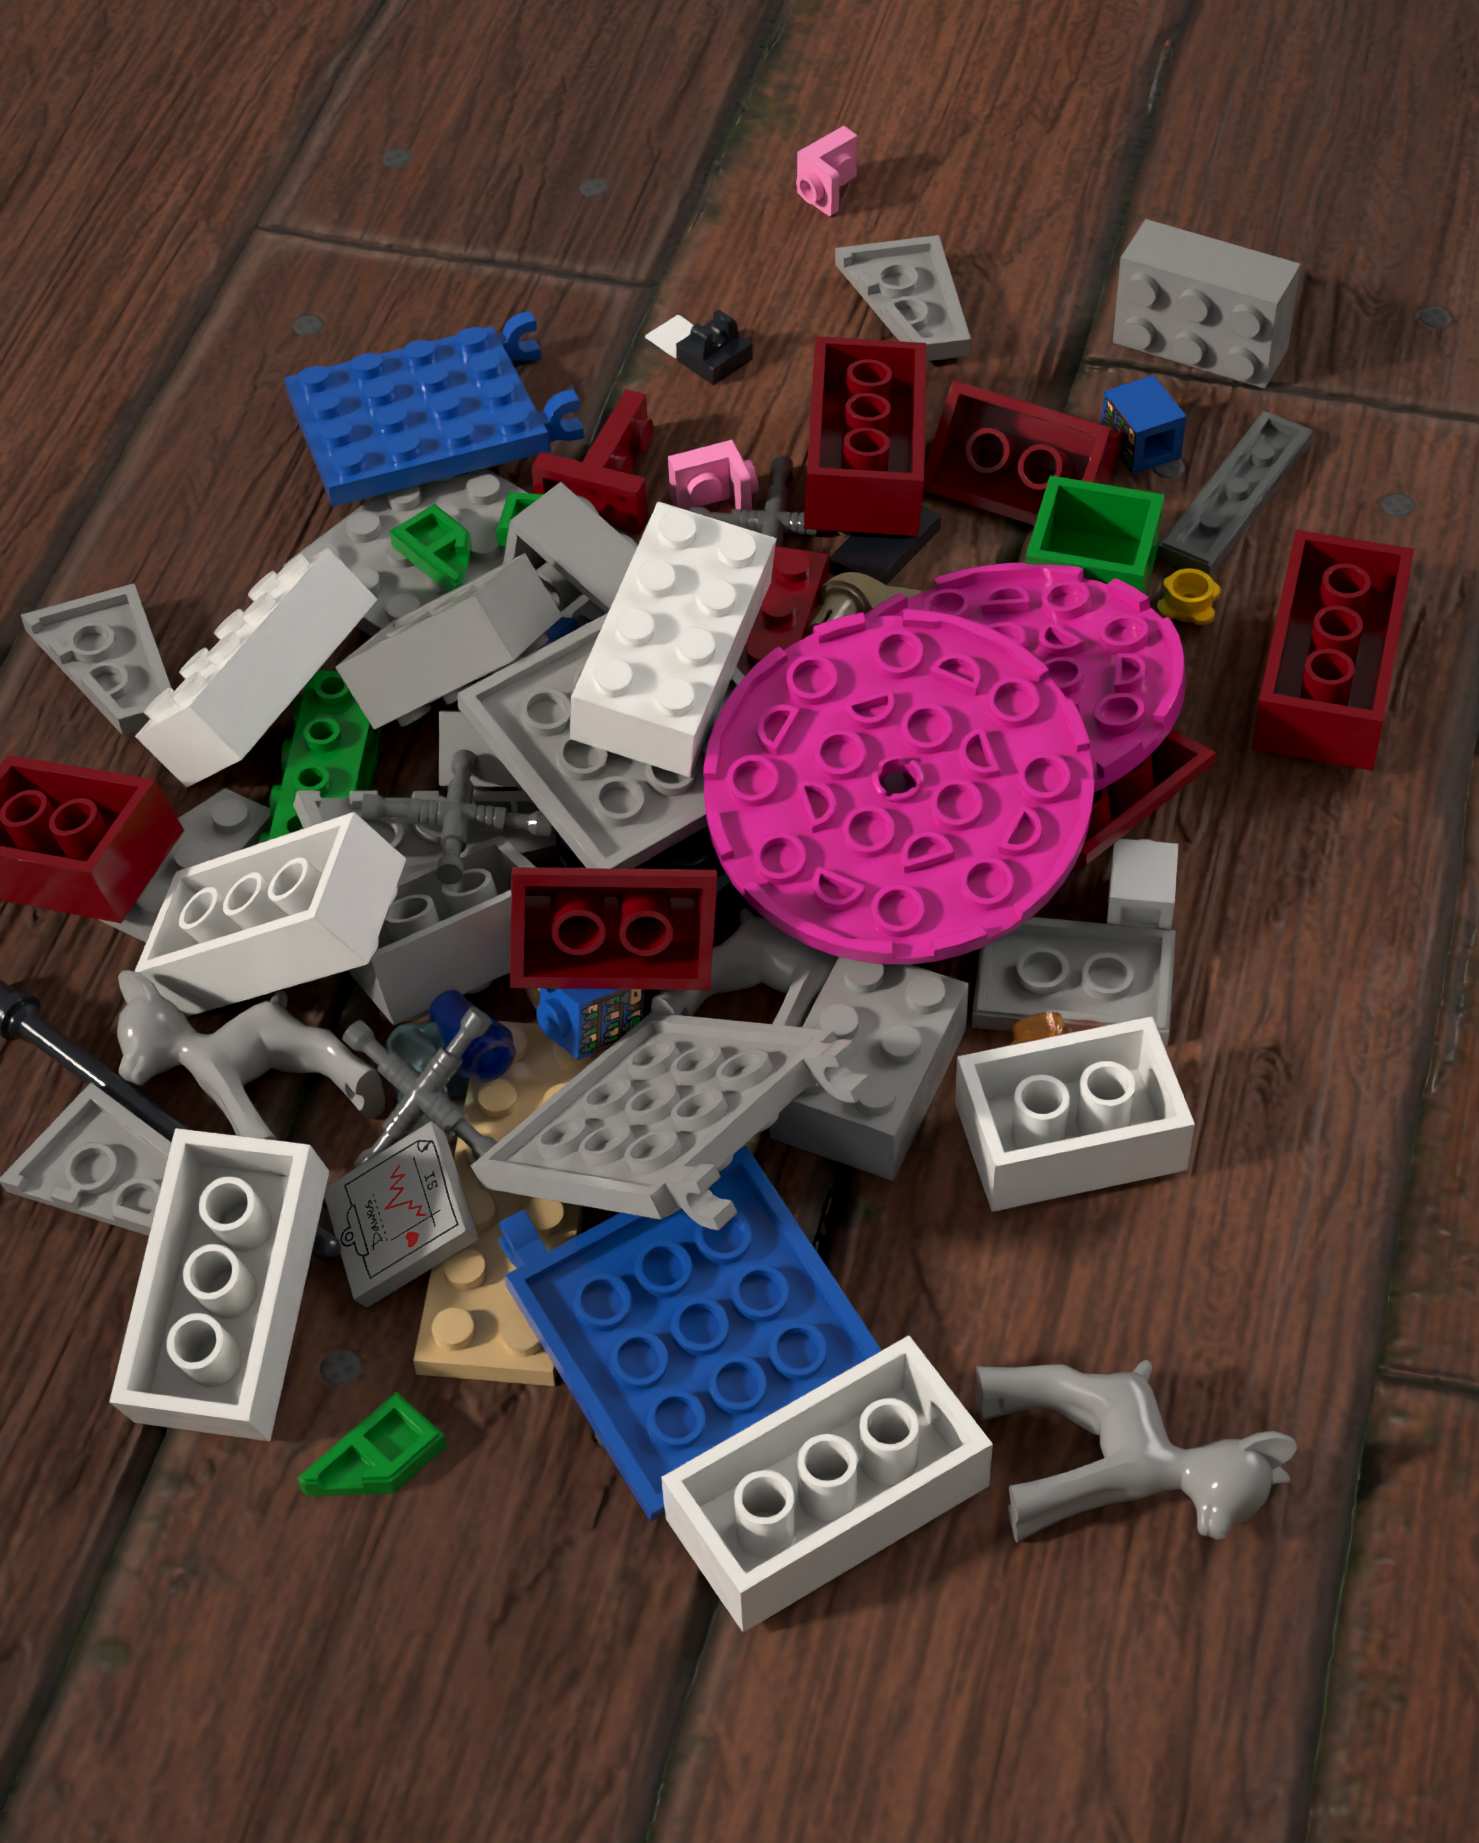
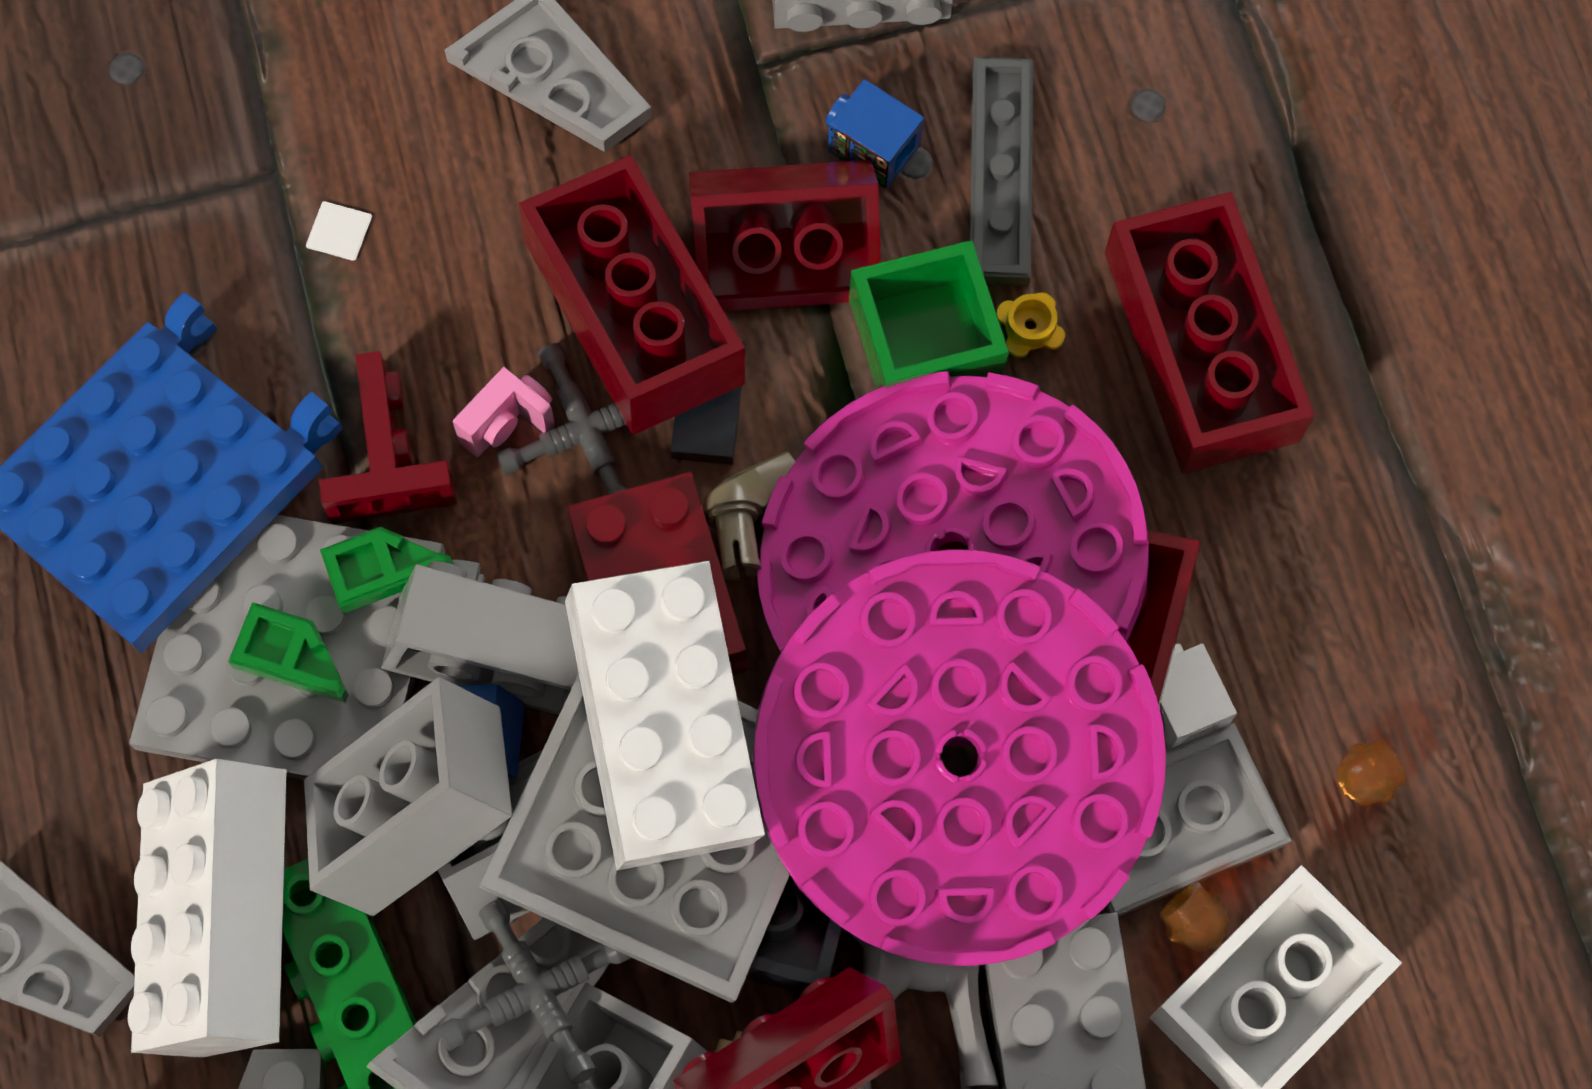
camera: 35 degrees left, 20 degrees up
black tile [676,310,753,386] -> none
none -> clear orange plate [1337,739,1406,806]

